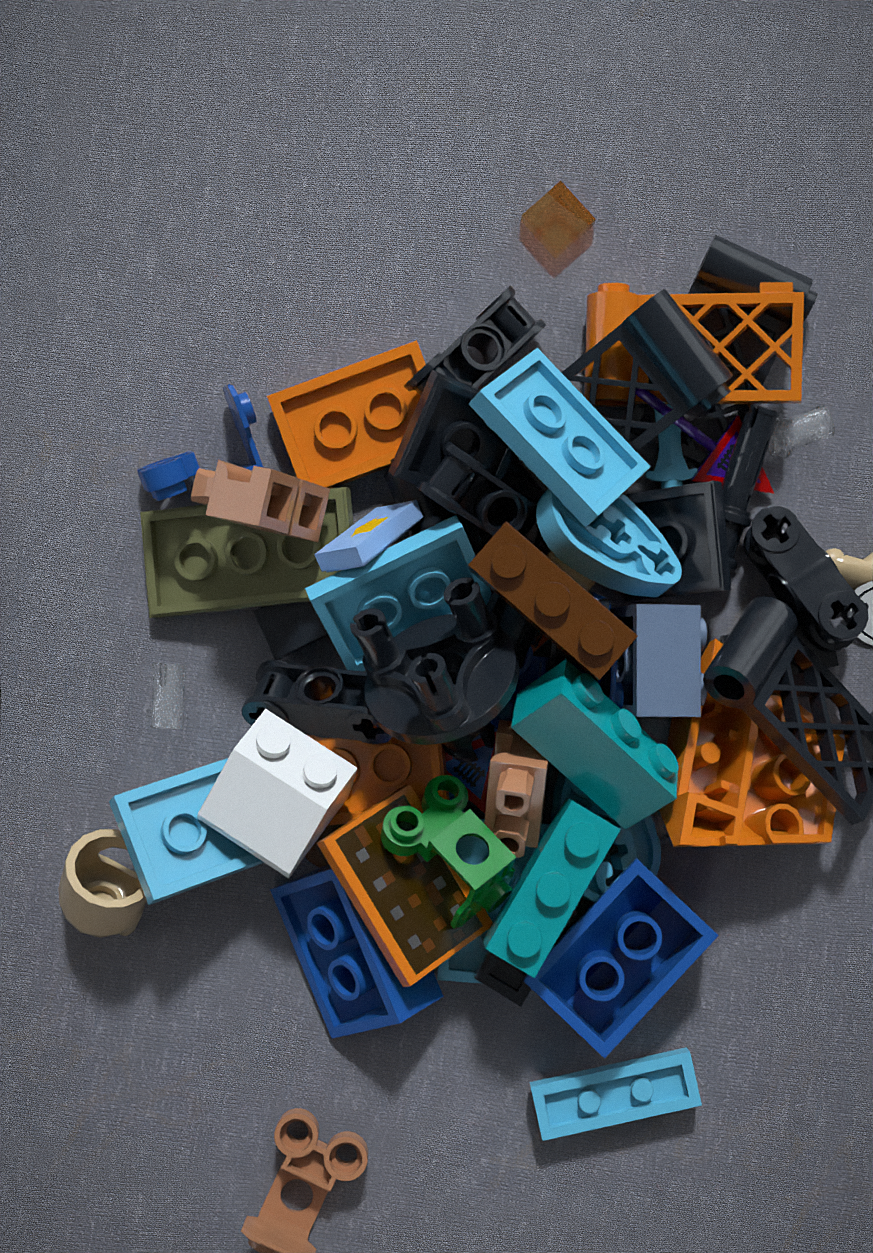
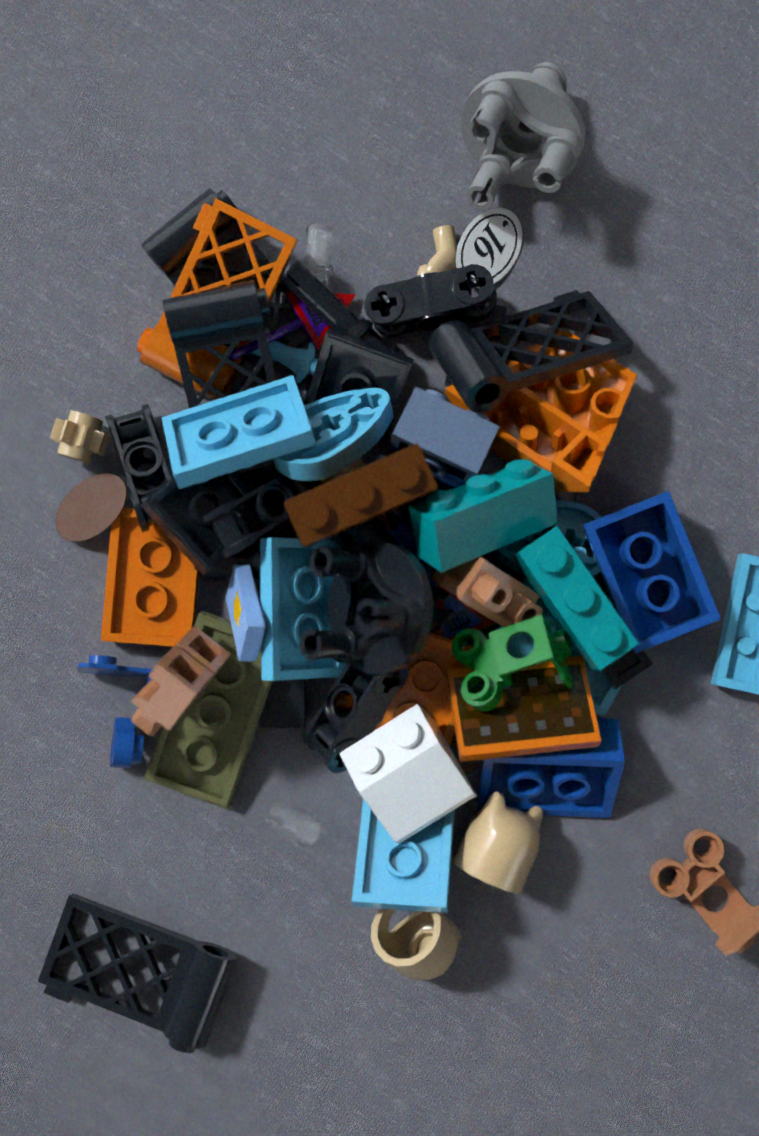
camera: 70 degrees left, 0 degrees up
clear orange tile [521,181,596,259] -> none
none -> tan gear [50,410,110,464]
none -> reddish brown sticker [55,473,127,542]
none -> tan piece [453,792,543,894]

